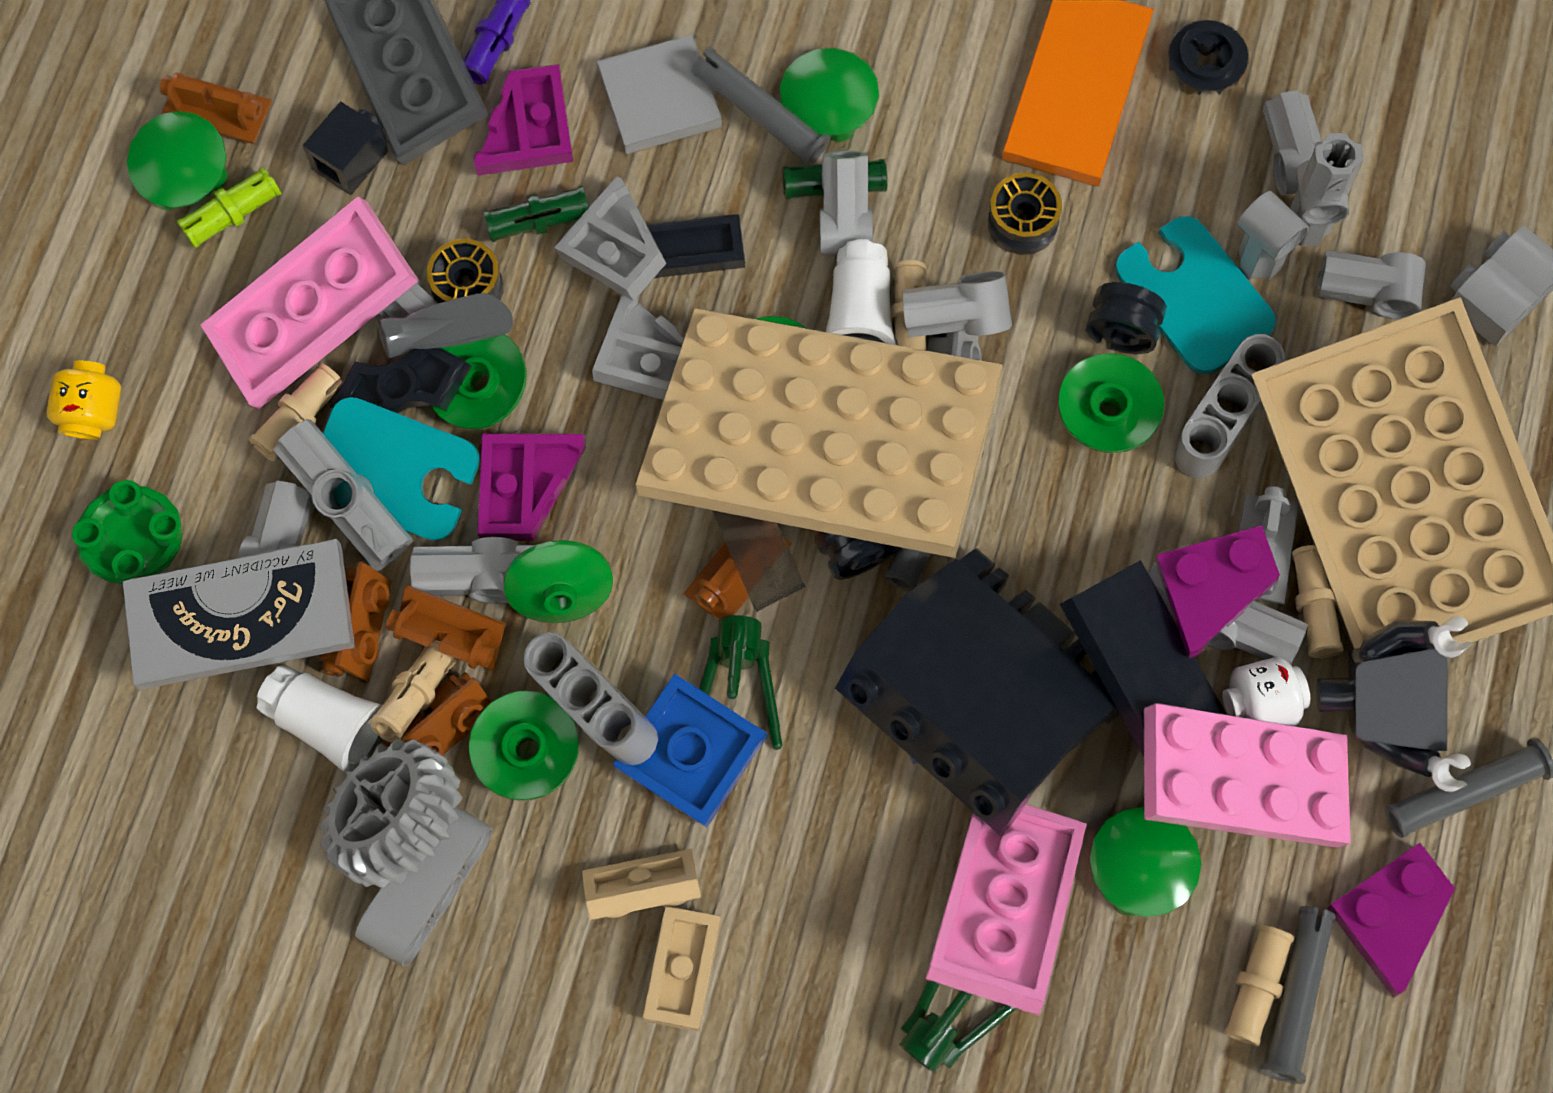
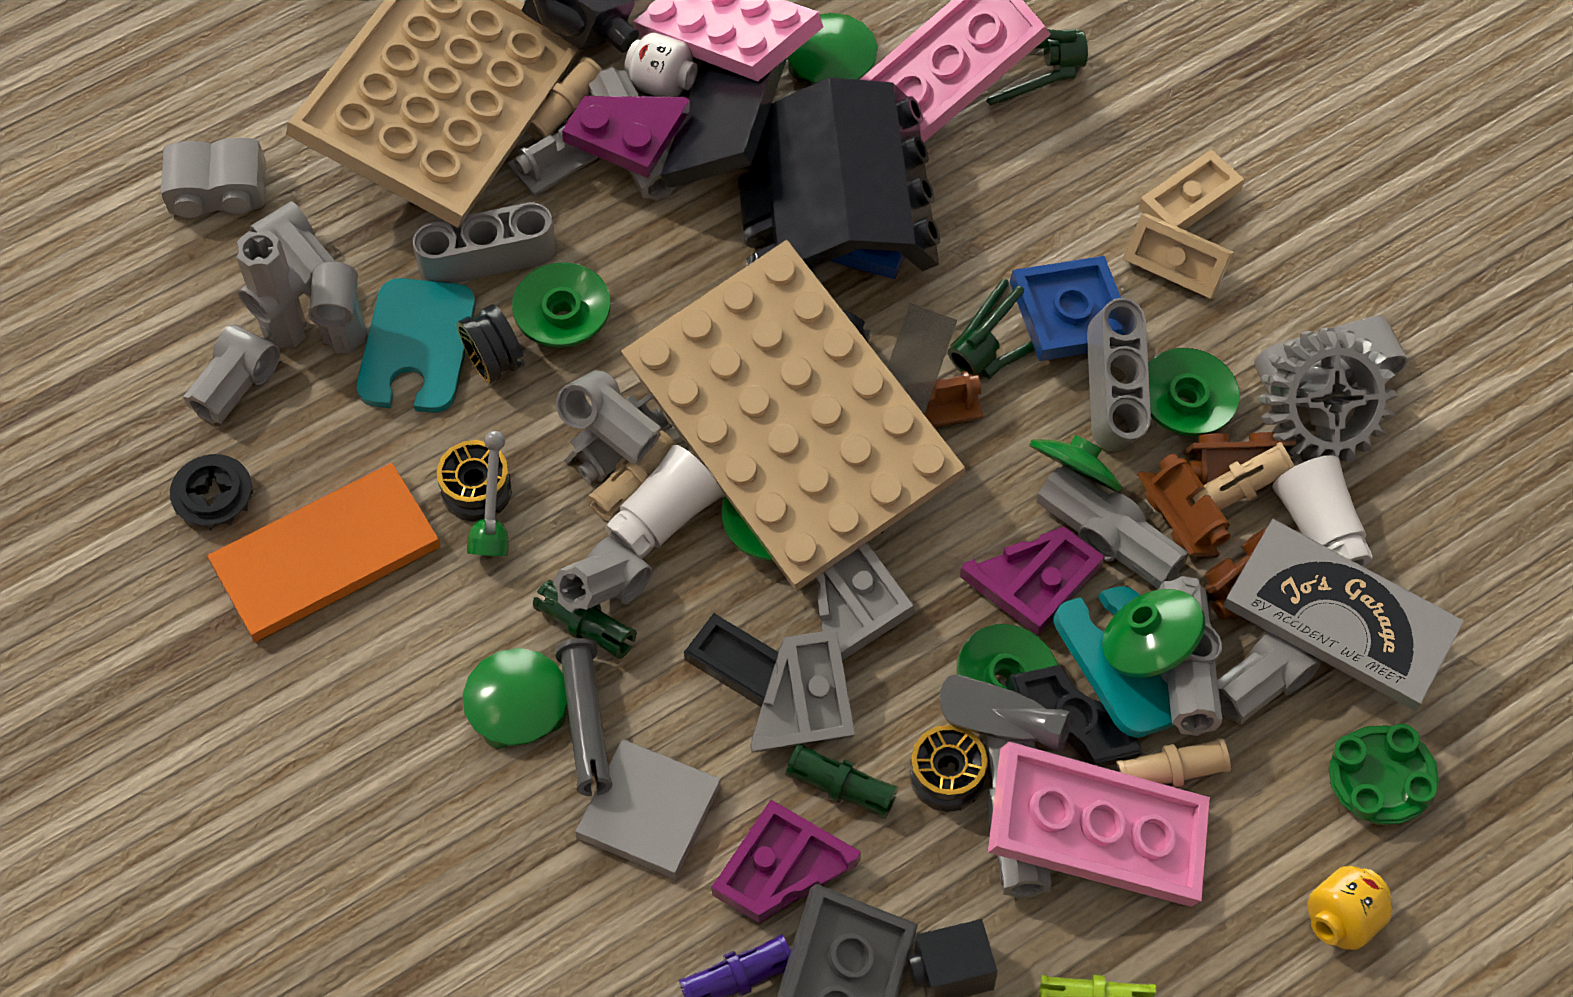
camera: 140 degrees left, 10 degrees down
none -> hinge [467,431,509,556]
none -> green dish [1102,589,1205,678]

